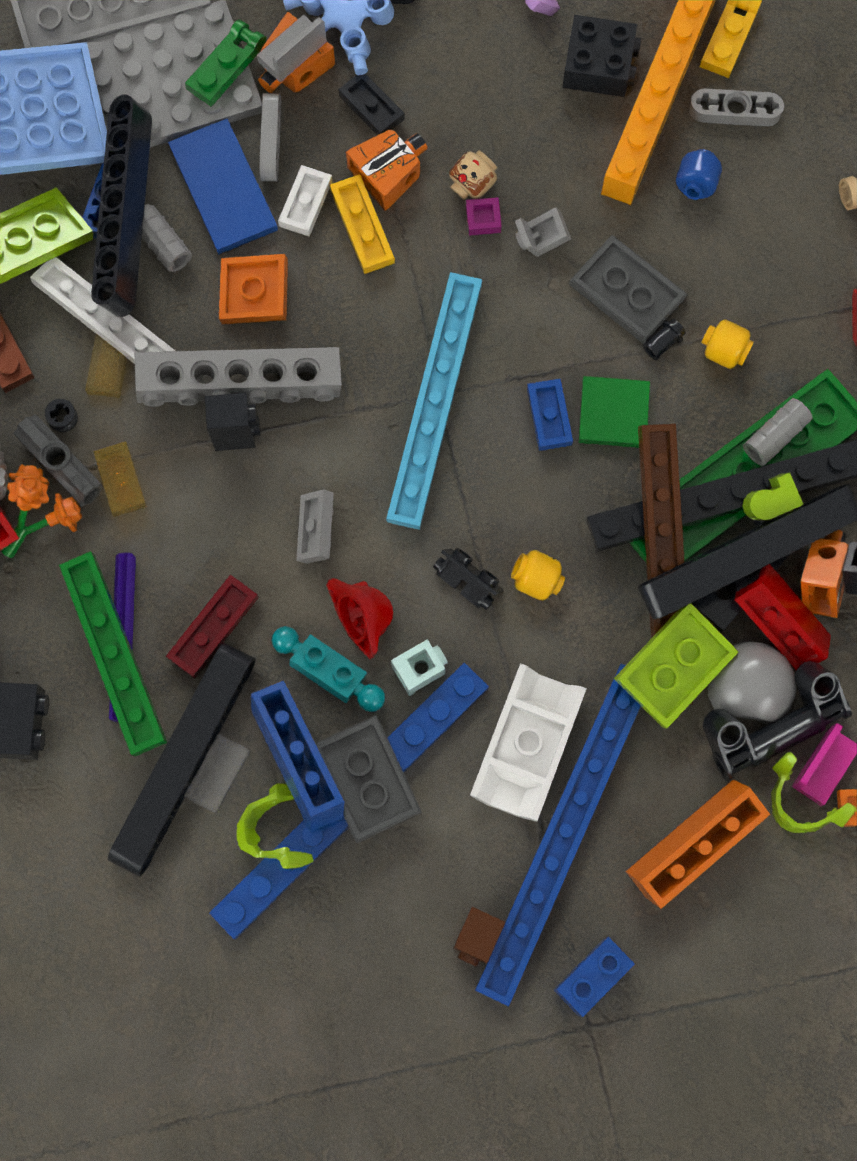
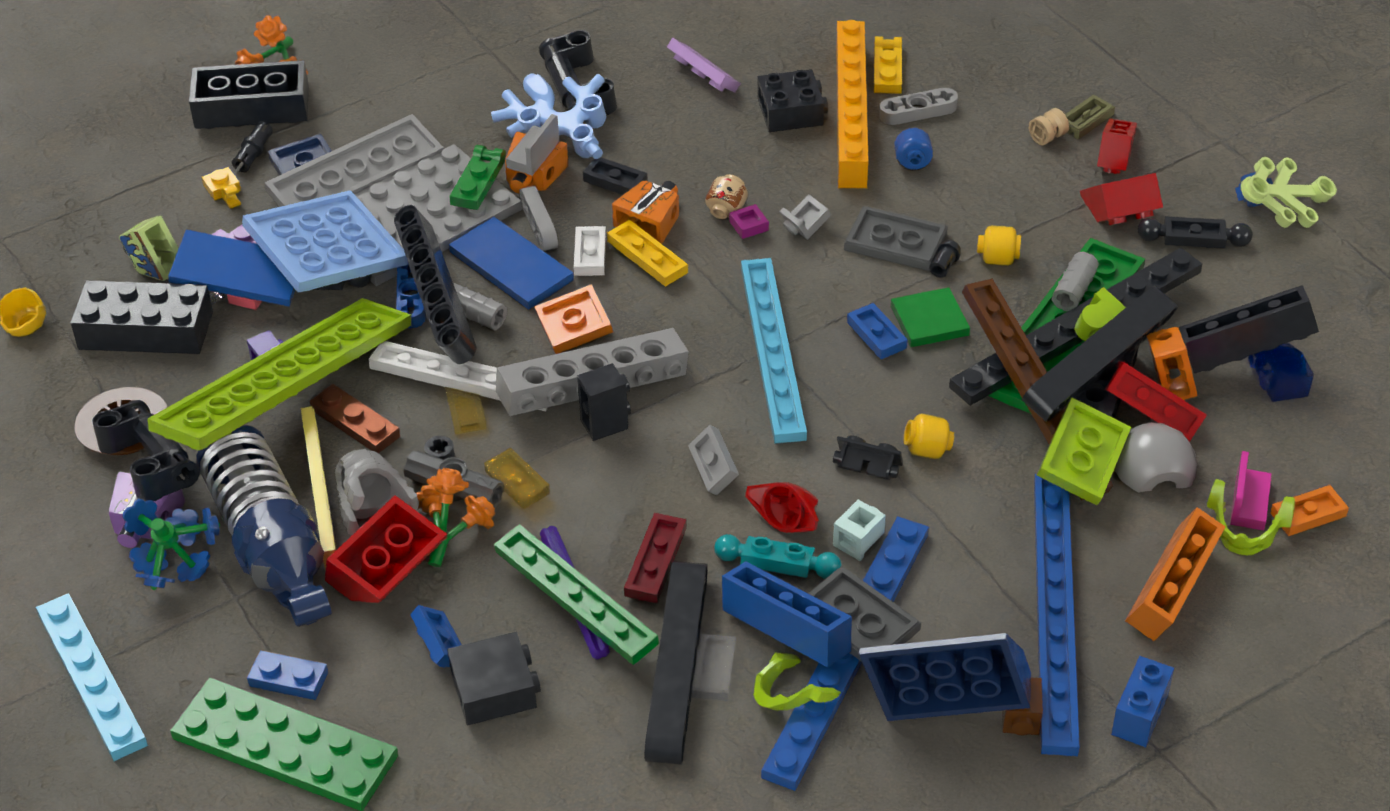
camera: 20 degrees left, 30 degrees down
white piece [470,663,587,822] -> none
black piece [703,661,852,781] -> none
none -> dark blue slope [859,633,1031,721]

